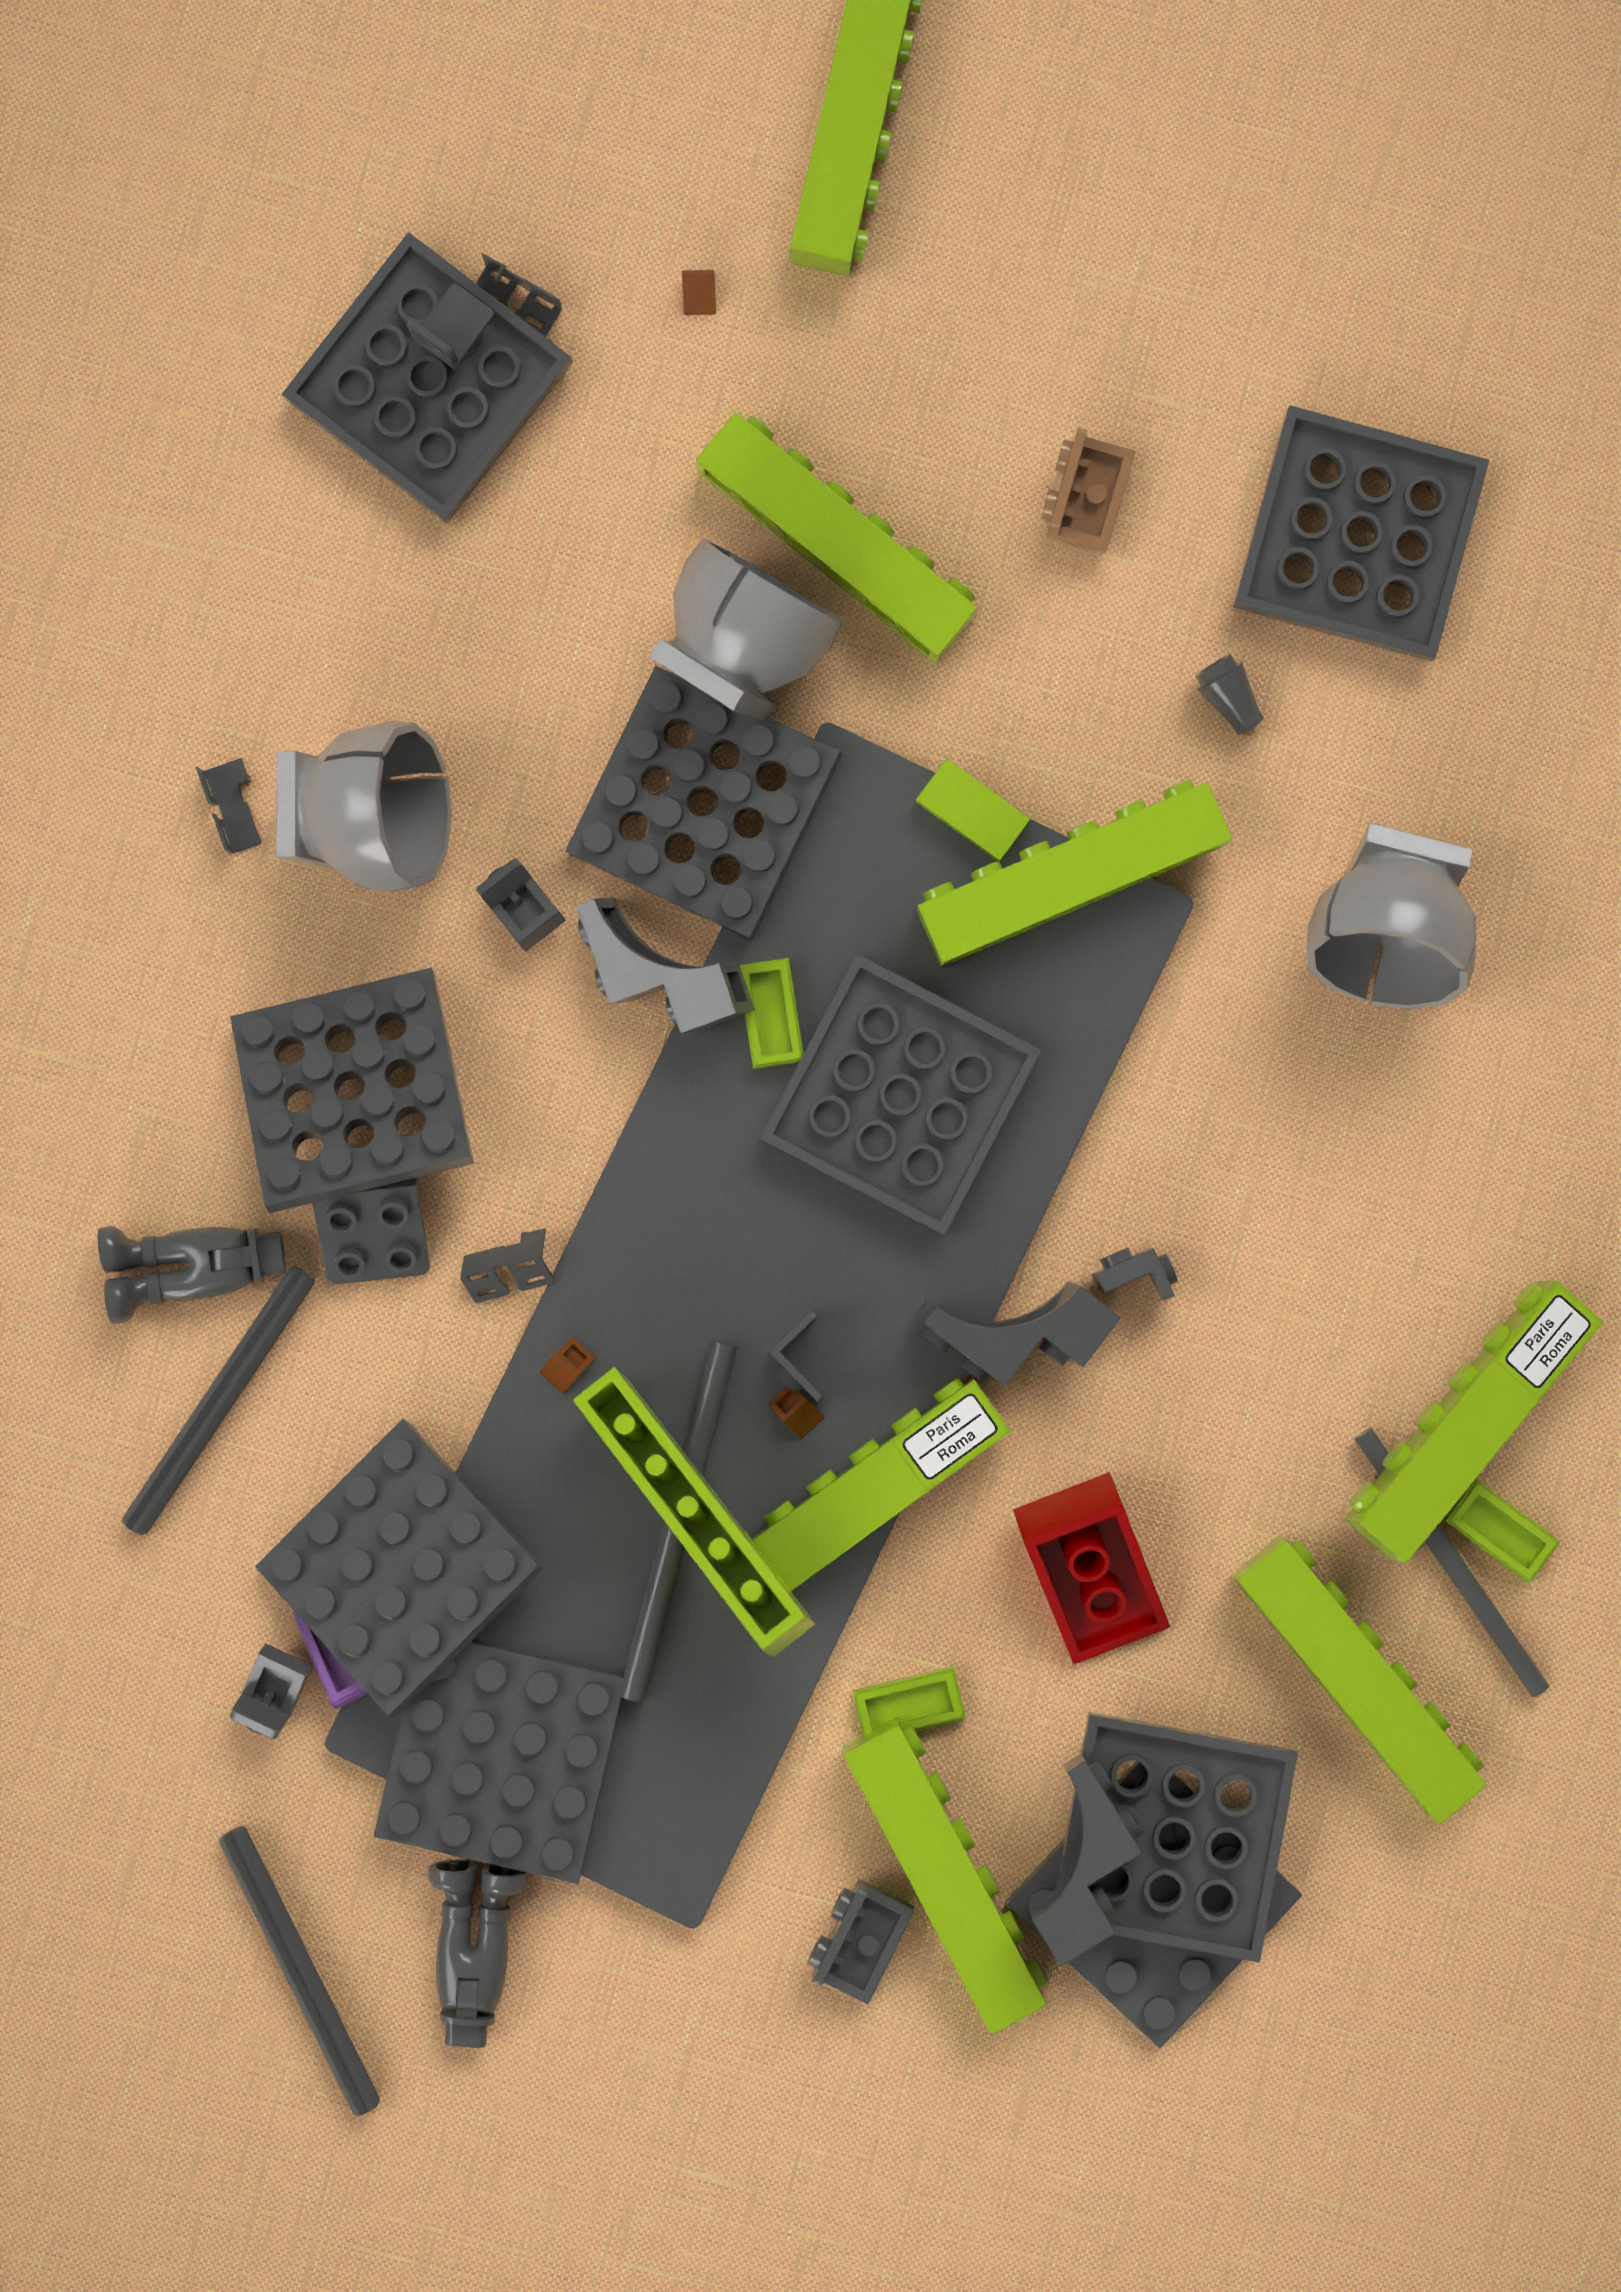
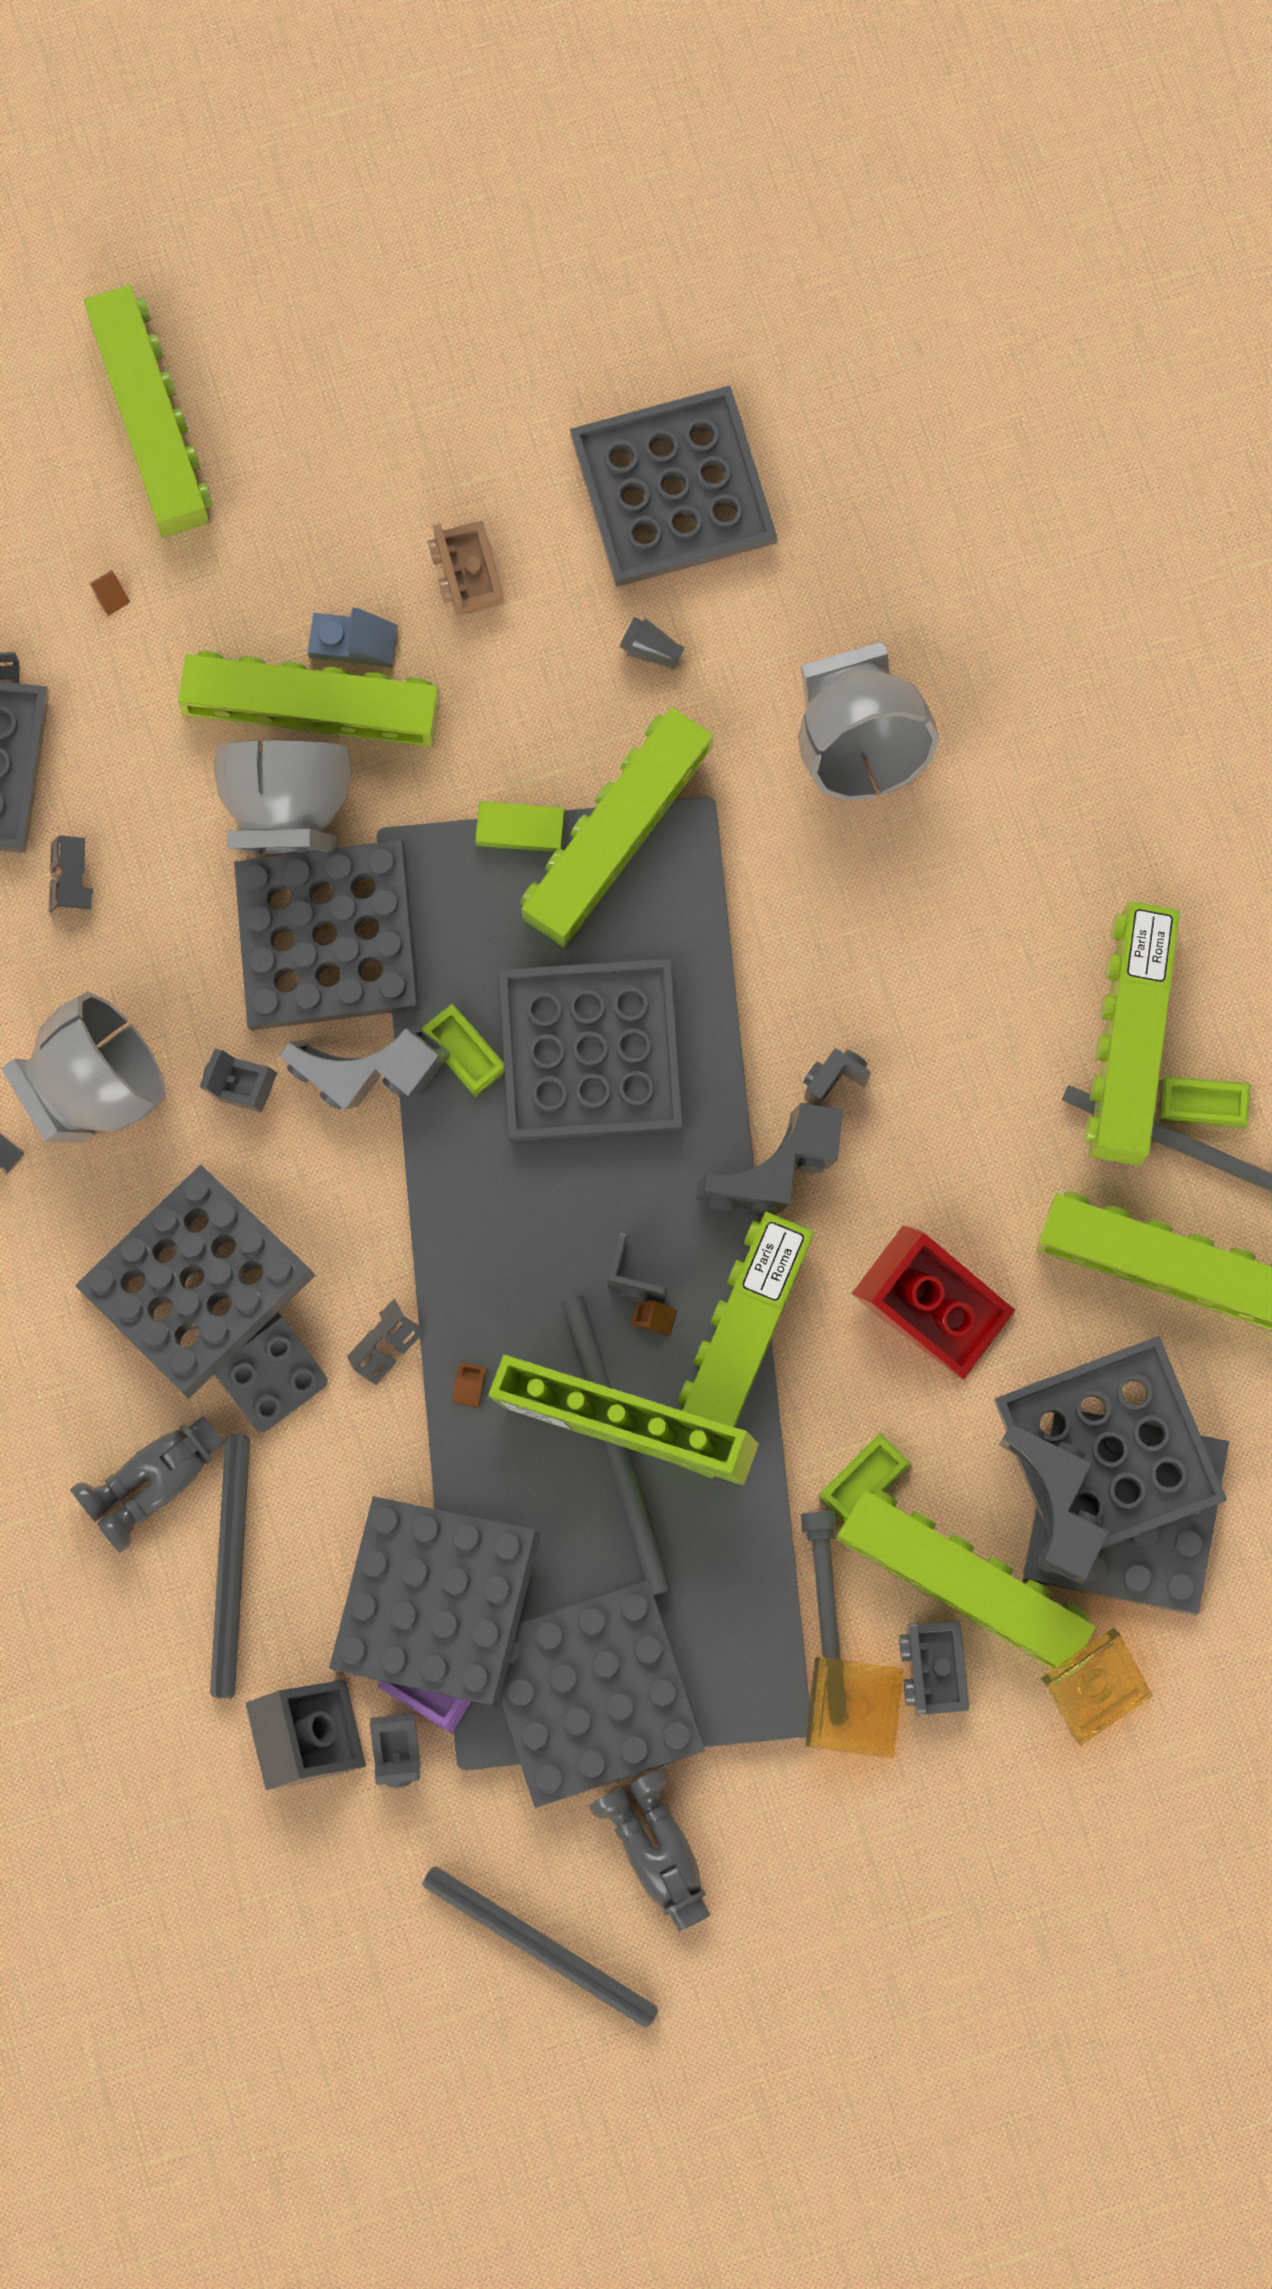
camera: 35 degrees left, 10 degrees down
none -> dark grey piece [49,835,93,913]
none -> dark grey slope [245,1680,366,1790]
none -> sand blue slope [308,607,398,667]
none -> dark grey piece [801,1511,846,1726]
none -> clear yellow tile [805,1657,904,1758]
none -> clear yellow tile [1041,1627,1153,1746]

